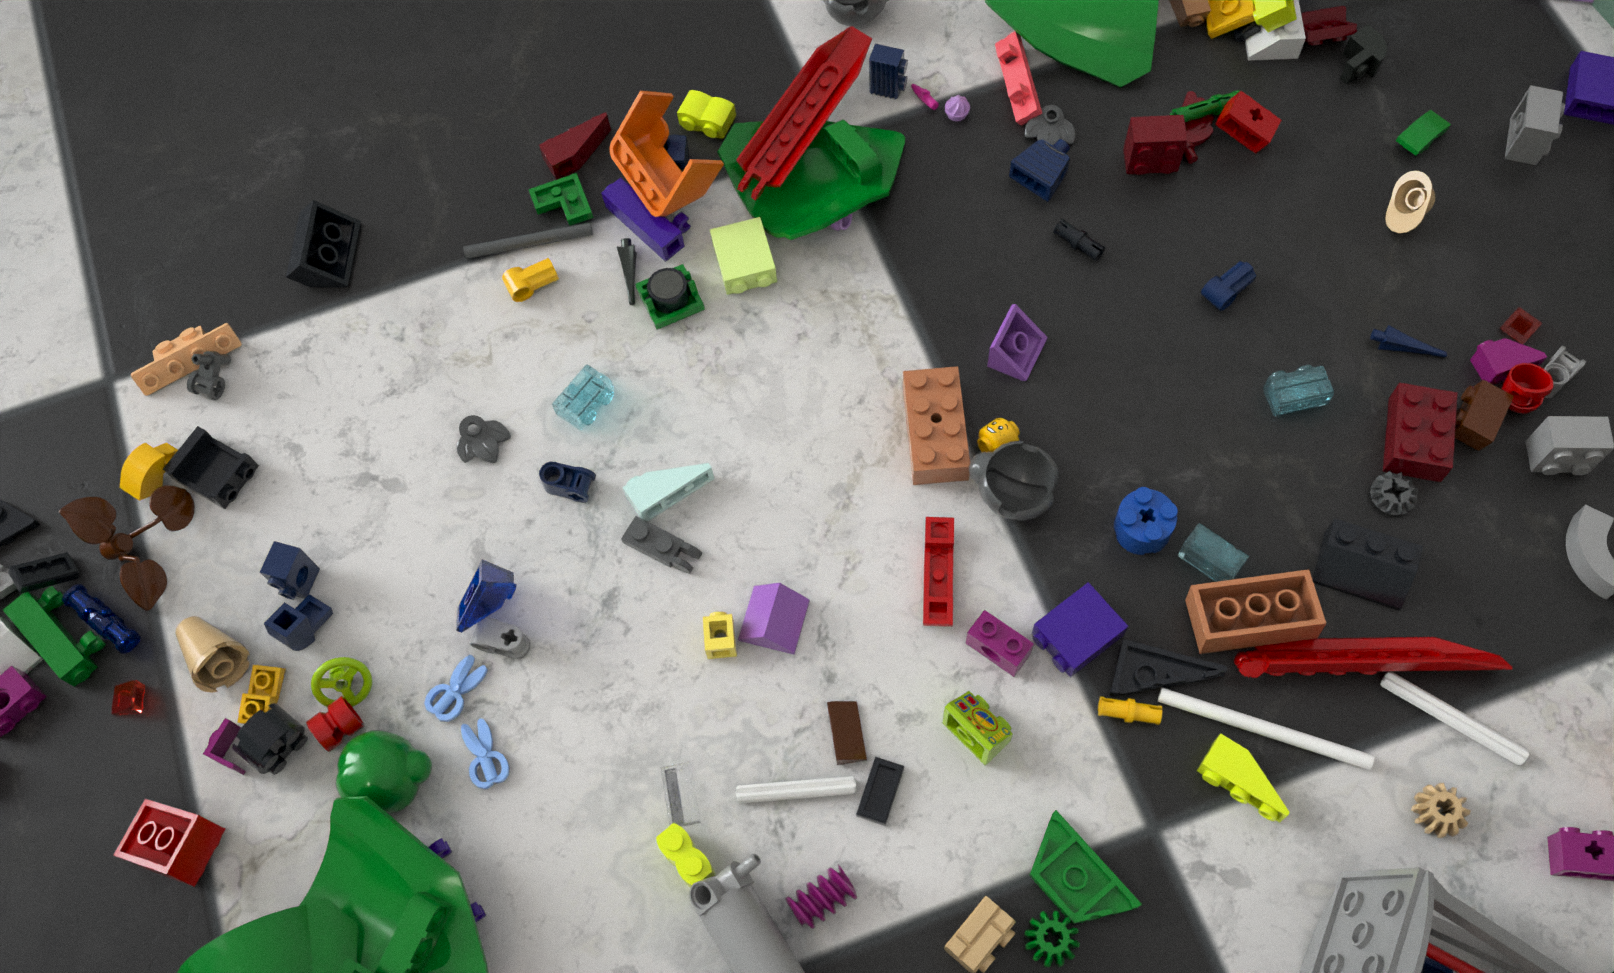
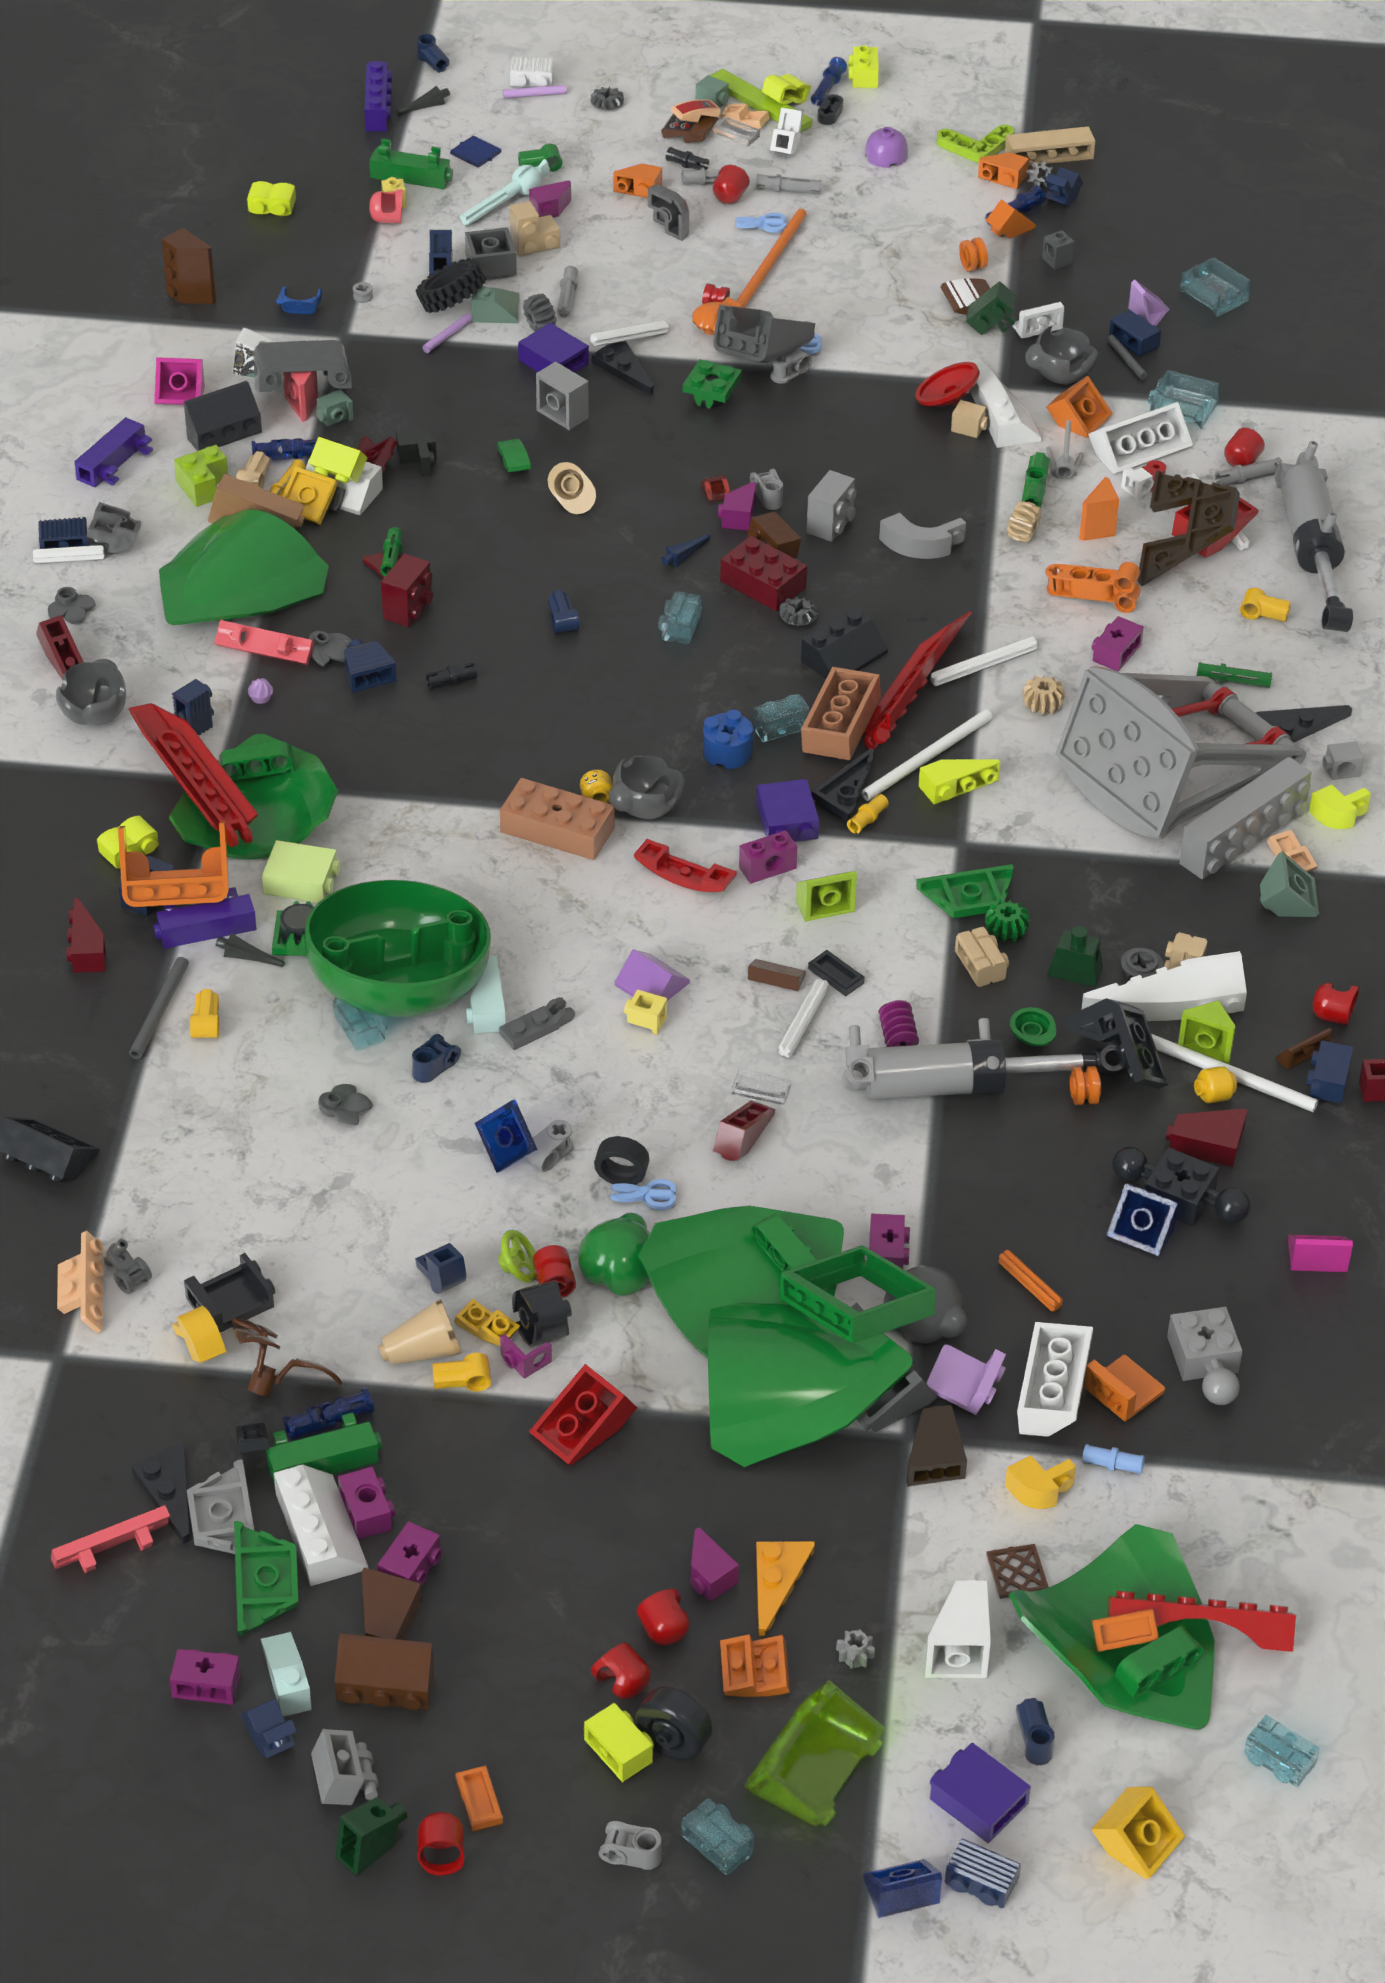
camera: 70 degrees left, 20 degrees down
clear red slope [111,680,145,715] -> none
dark blue brick [260,541,320,600] -> none
light blue piece [424,655,488,722] -> none
green plate [528,173,594,226] -> none
neon yellow brick [656,823,716,888] -> none
dark pink helmet [911,84,939,110] -> none
medium lavender slope [987,304,1048,381] -> none
red brick [1215,91,1281,154] -> none
red helmet [1502,363,1553,414] -> none
none -> green cylinder [305,880,491,1017]
none -> yellow piece [432,1353,491,1392]
none -> black tyre [594,1136,650,1185]
none -> slope [713,1100,776,1161]

